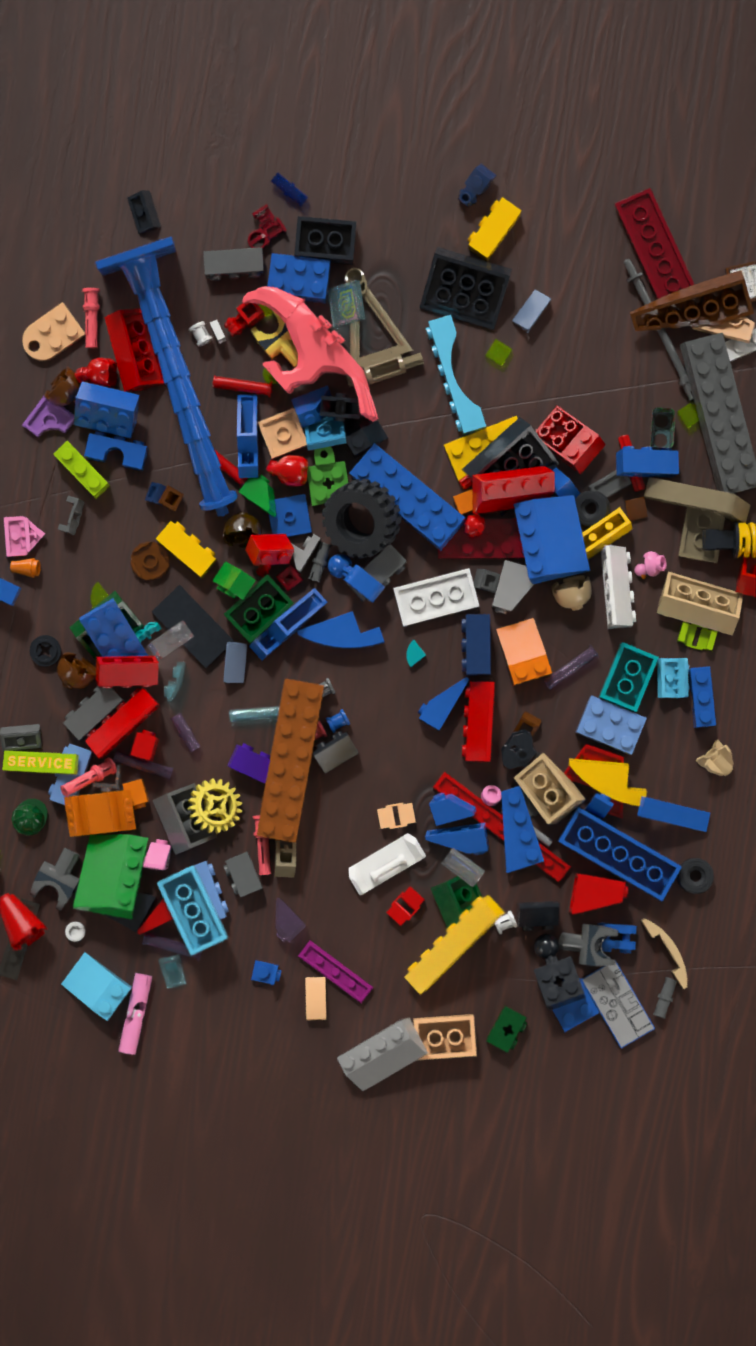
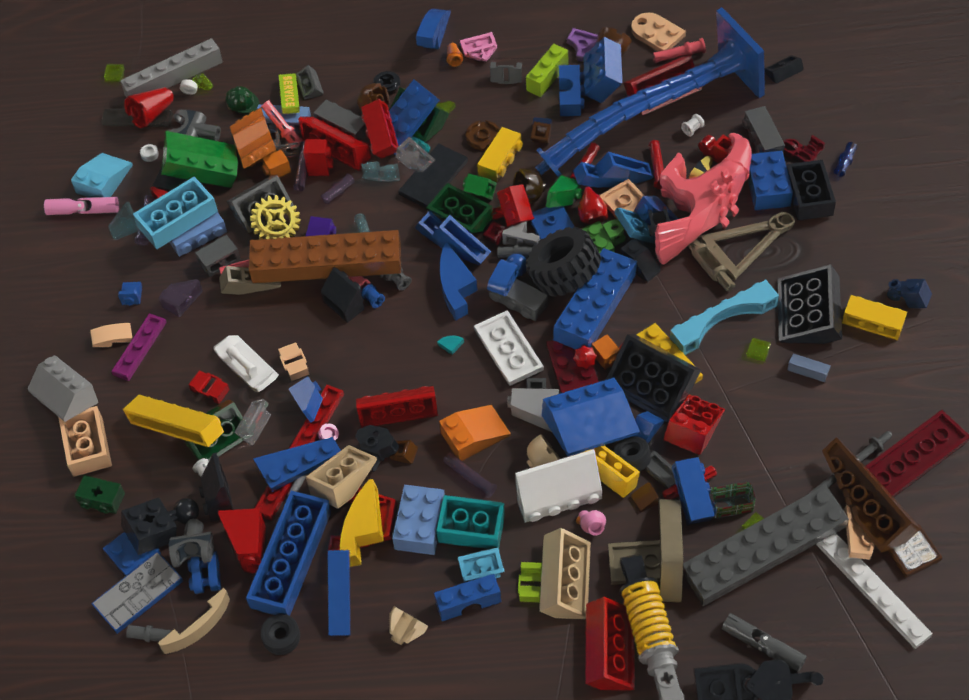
camera: 80 degrees right, 30 degrees down
red piece [75,358,117,388] -> none
bright pink slope [144,839,172,870] -> none
white tile [210,320,226,344] -> none
sand blue slope [223,642,247,683] -> none
clear light blue tile [327,280,365,328] -> none
blue slope [418,677,469,731] -> none
blue slope [425,823,489,855] -> none
dark blue brick [461,614,491,676] -> none
red slope [472,466,555,514] -> none
blue slope [584,793,614,820] -> none

